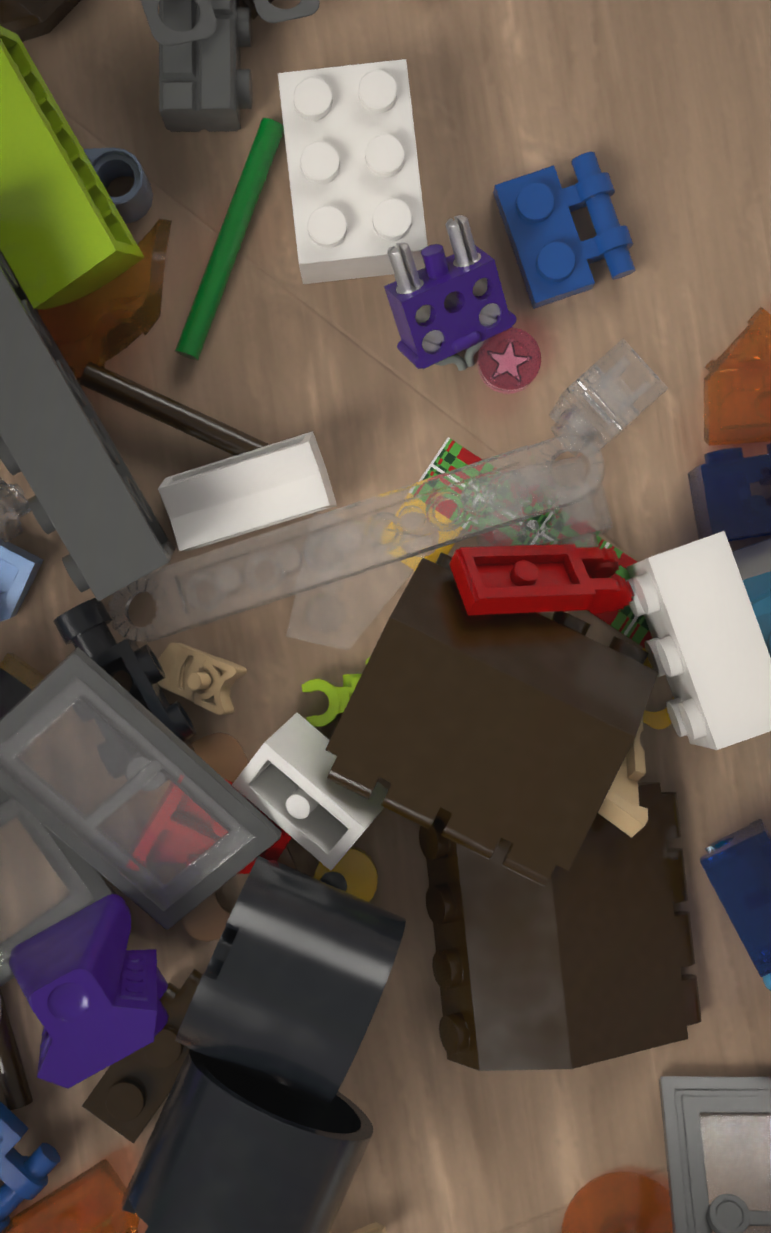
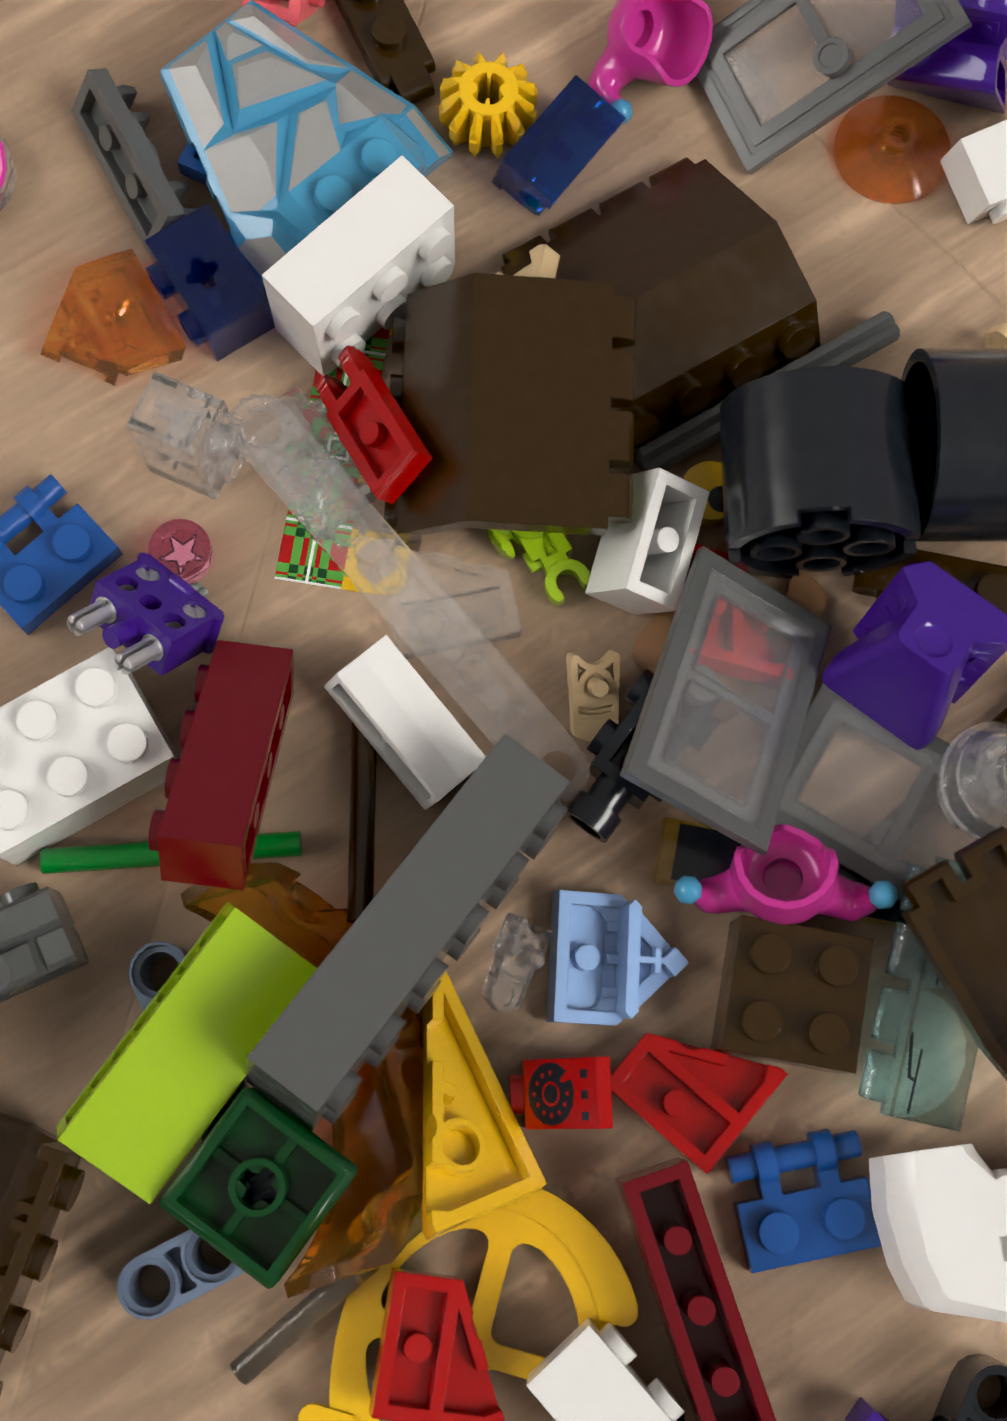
camera: 120 degrees left, 10 degrees down
none -> dark red brick [148,640,294,891]
none -> dark grey axle [634,311,900,472]

